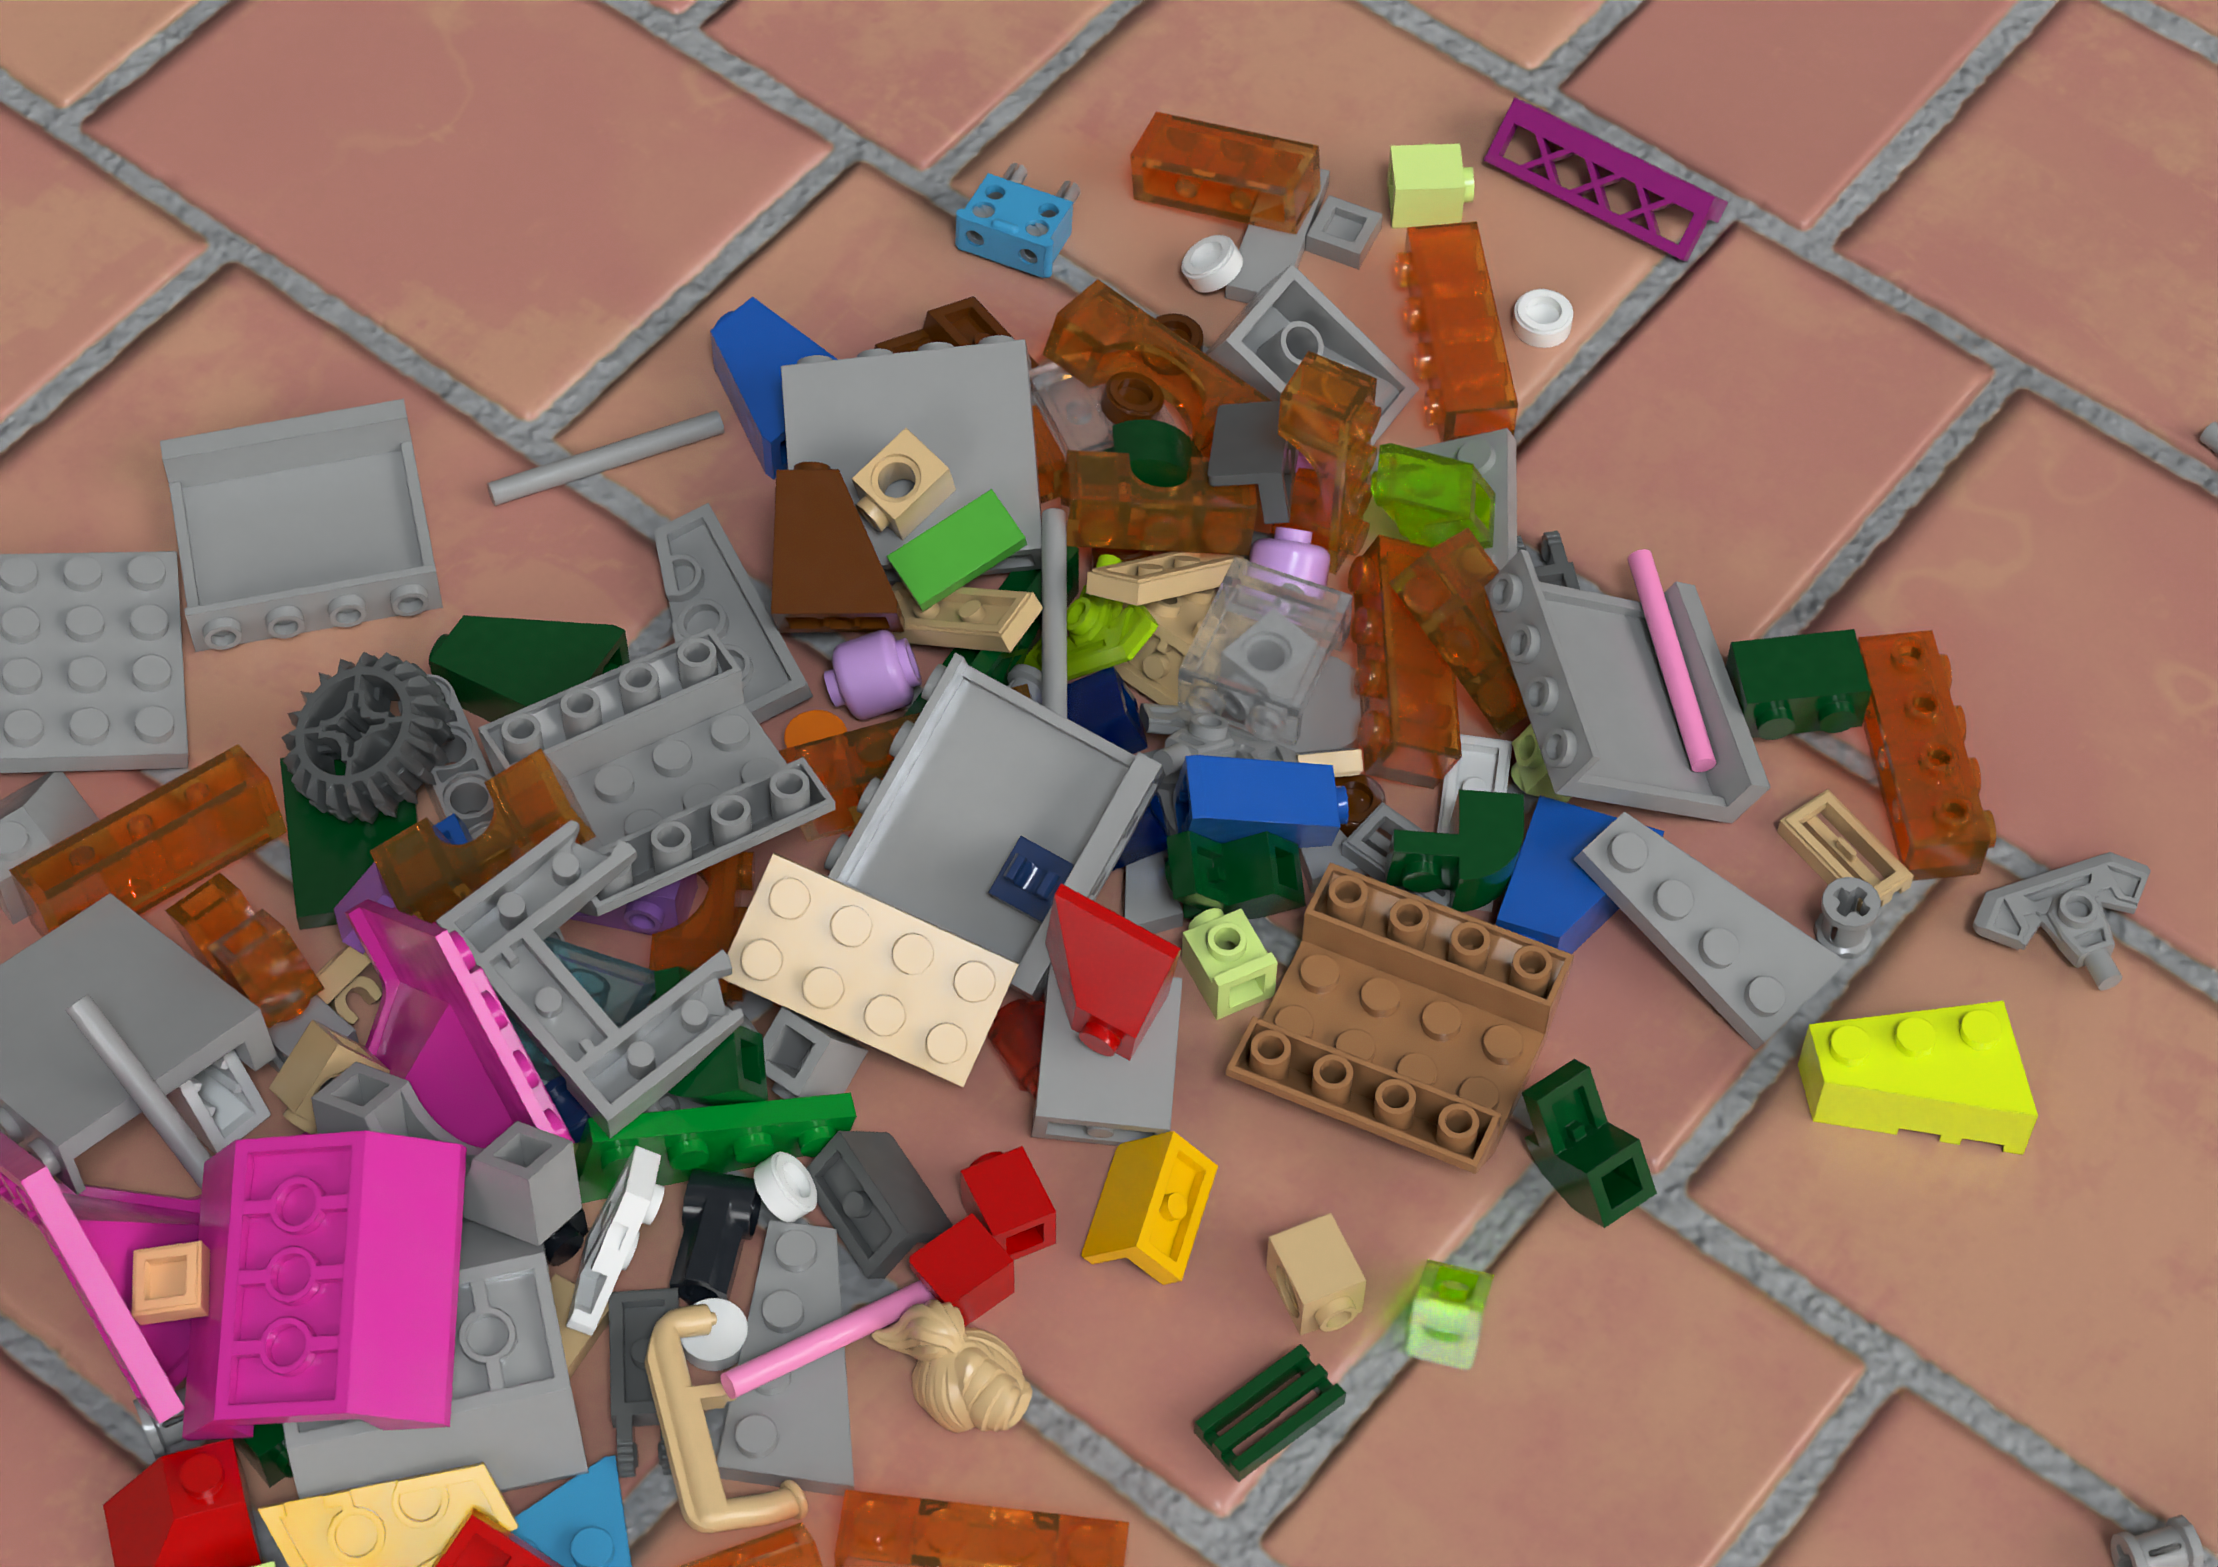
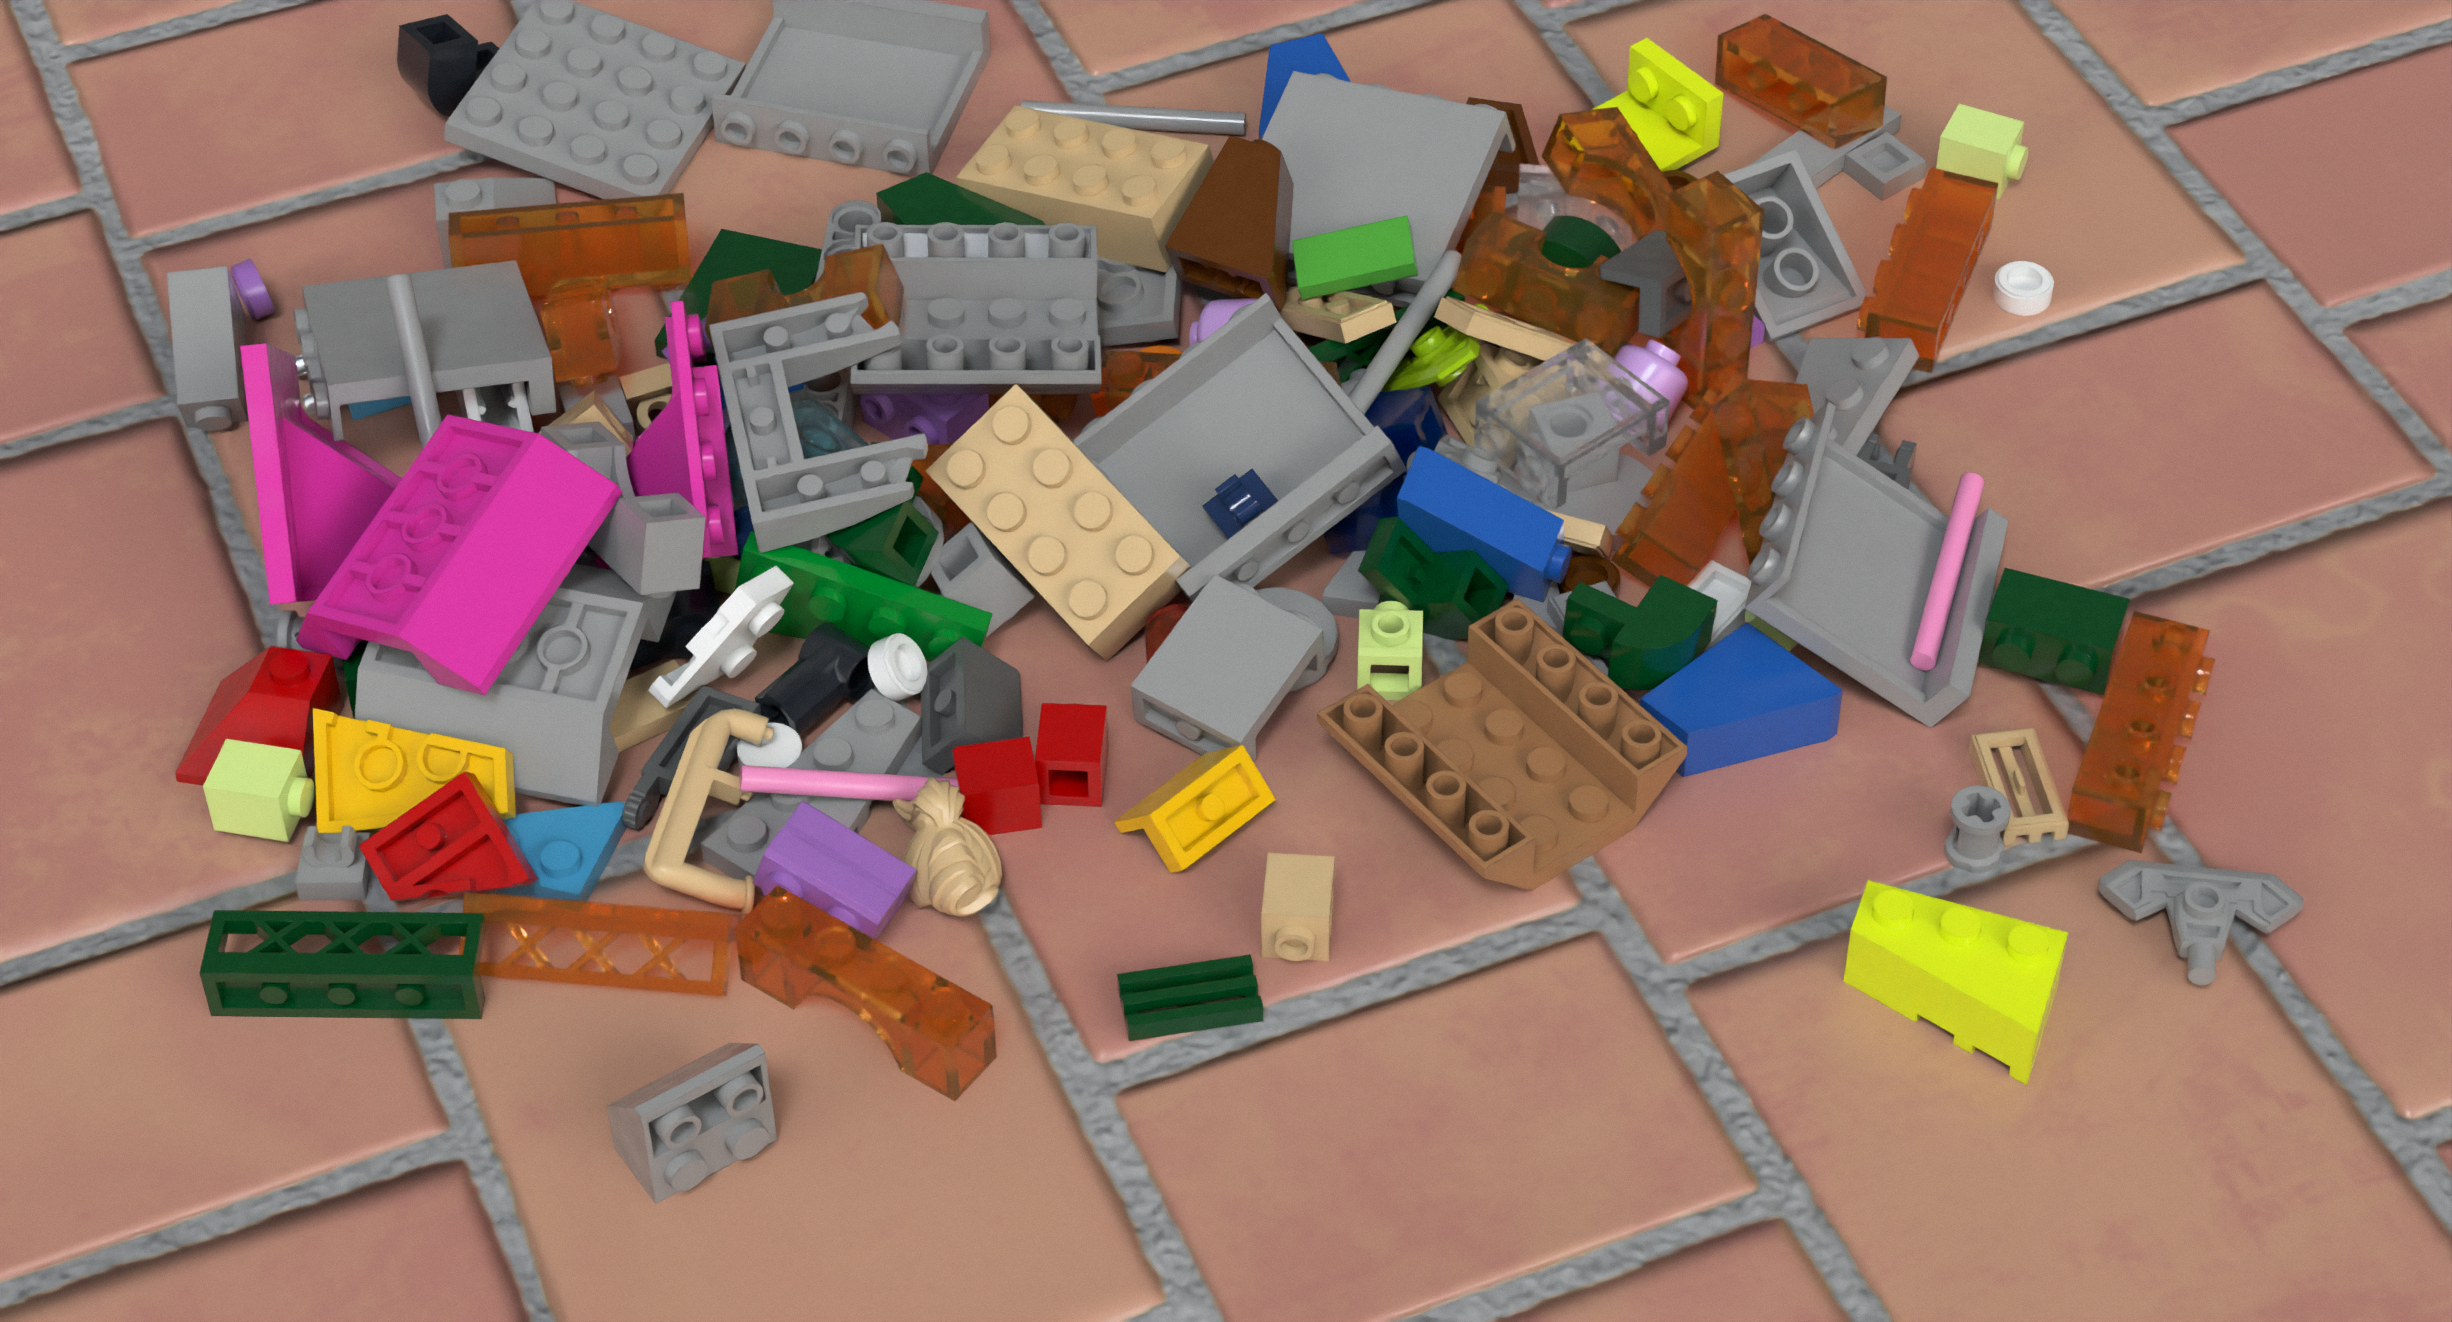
camera: 30 degrees right, 10 degrees down
light nougat tile [132,1241,210,1325] -> none
dark grey gear [281,652,455,824] -> none
tan brick [852,428,956,541] -> none
dark azure piece [955,163,1081,278] -> none
red slope [1045,883,1181,1061] -> none
reddish brown tile [1100,372,1164,424] -> none
white tile [1181,235,1243,293] -> none
clear neon green slope [1371,443,1496,558] -> none
clear neon green slope [1406,1259,1494,1370] -> none
magenta fence [1484,97,1728,262] -> none
dark green brick [1521,1059,1657,1228] -> none
light grey wing [1574,811,1847,1050] -> none
none -> medium lavender brick [753,801,917,953]
none -> tan brick [956,105,1214,272]
none -> neon yellow bracket [1561,38,1724,191]

